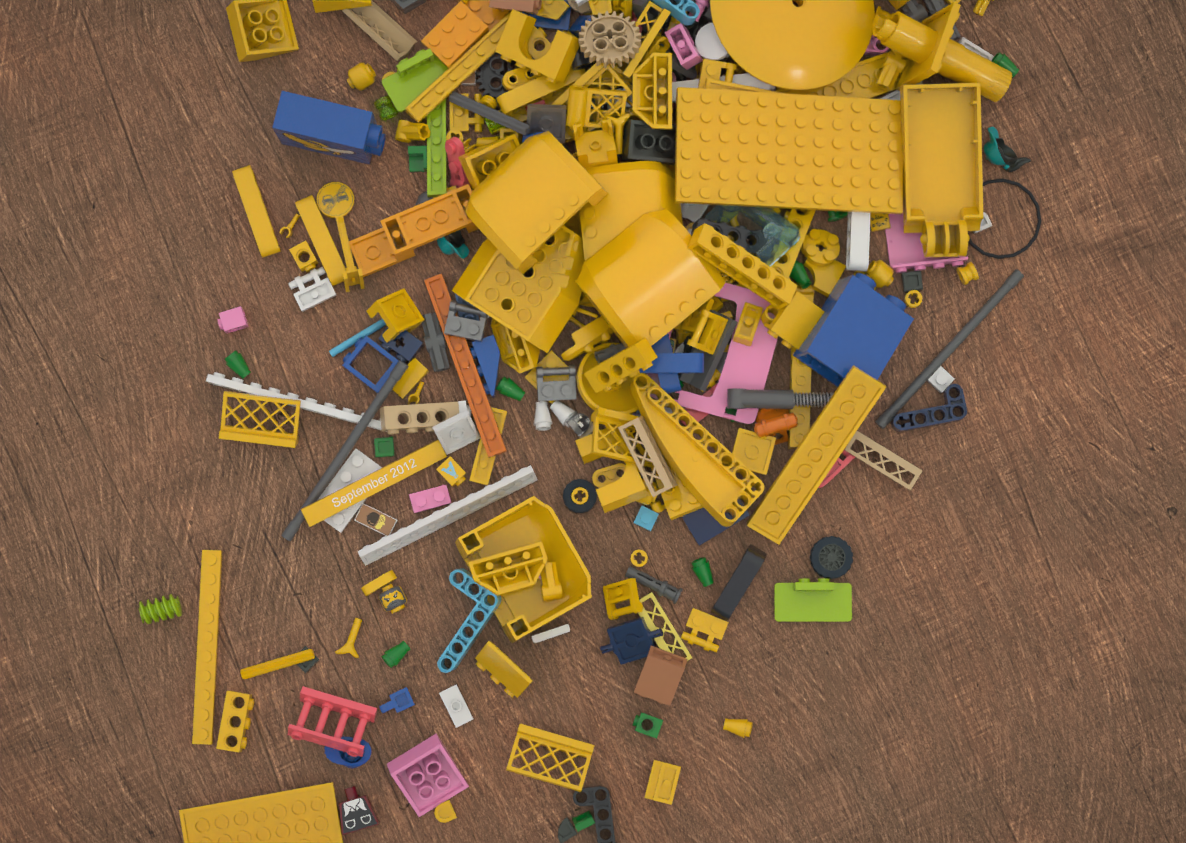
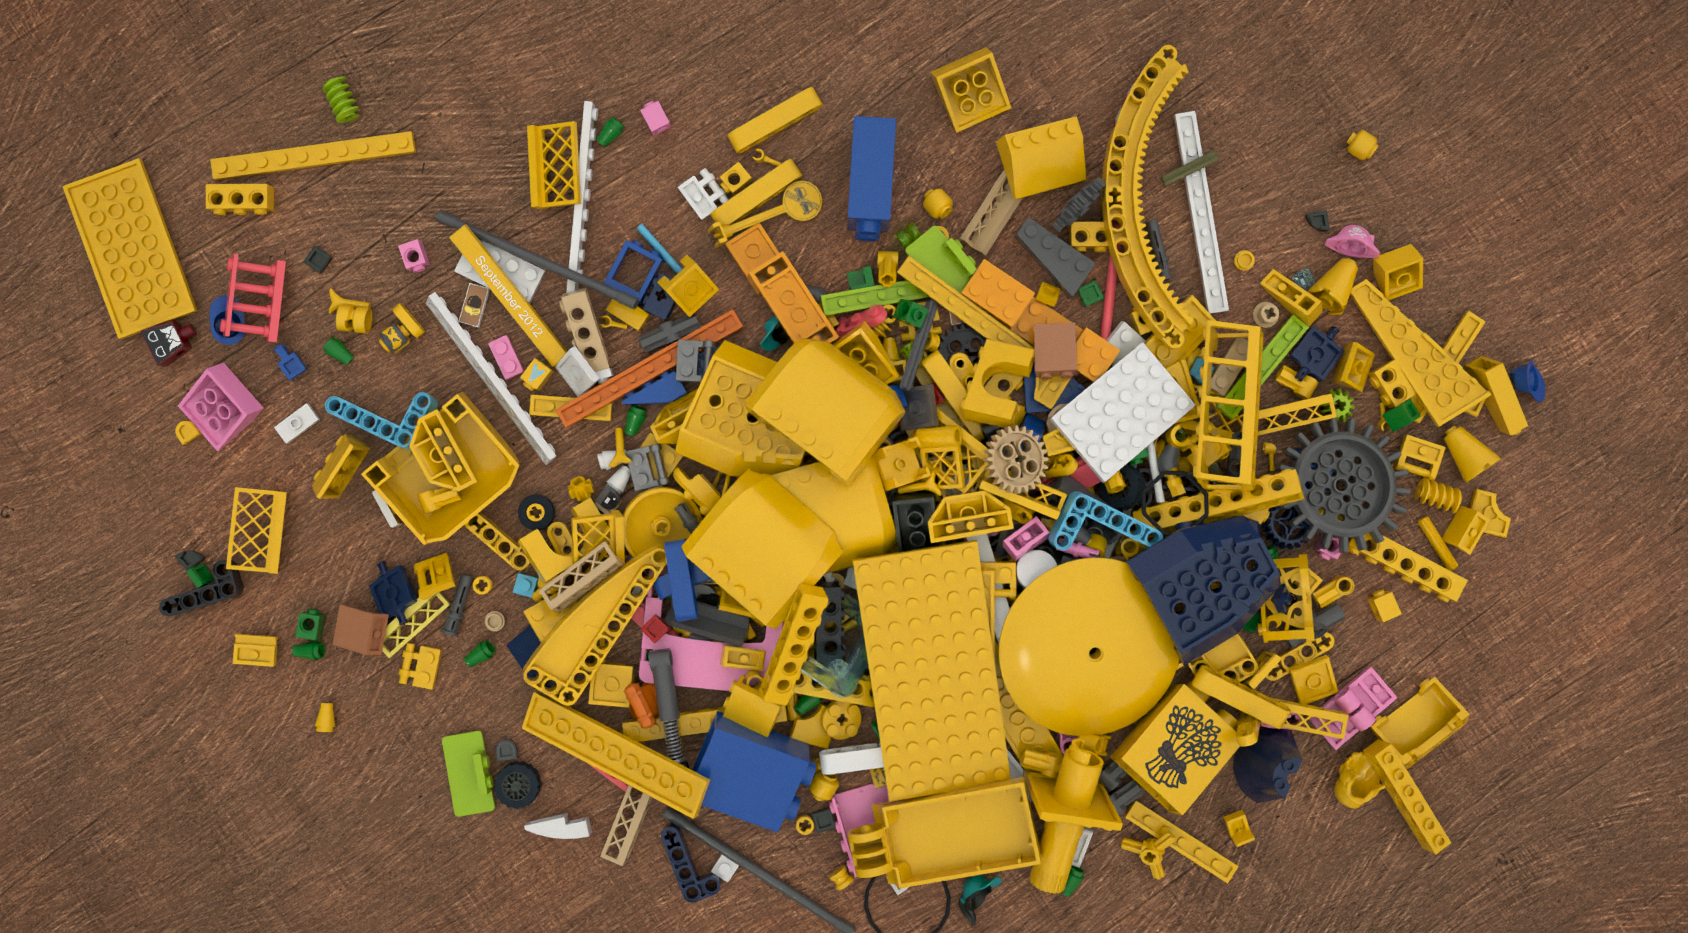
camera: 85 degrees right, 5 degrees up
yellow axle [240,649,315,679] -> none
green tile [374,437,395,458] -> none
yellow brick [584,337,658,393] -> none
yellow plate [687,308,728,355] -> none
black beam [711,544,767,621] -> none
none -> green cone [292,640,325,661]
none -> yellow wheel [336,305,372,334]
none -> bright pink brick [398,239,430,273]
none -> yellow beam [465,512,532,570]
none -> tan plate [485,611,505,631]
none -> dark grey tile [496,739,519,762]
none -> white slope [524,813,592,839]
none -> yellow gear [568,476,594,502]
none -> yellow piece [609,428,632,468]
none -> red plate [641,614,670,644]
none -> green brick [893,299,929,328]

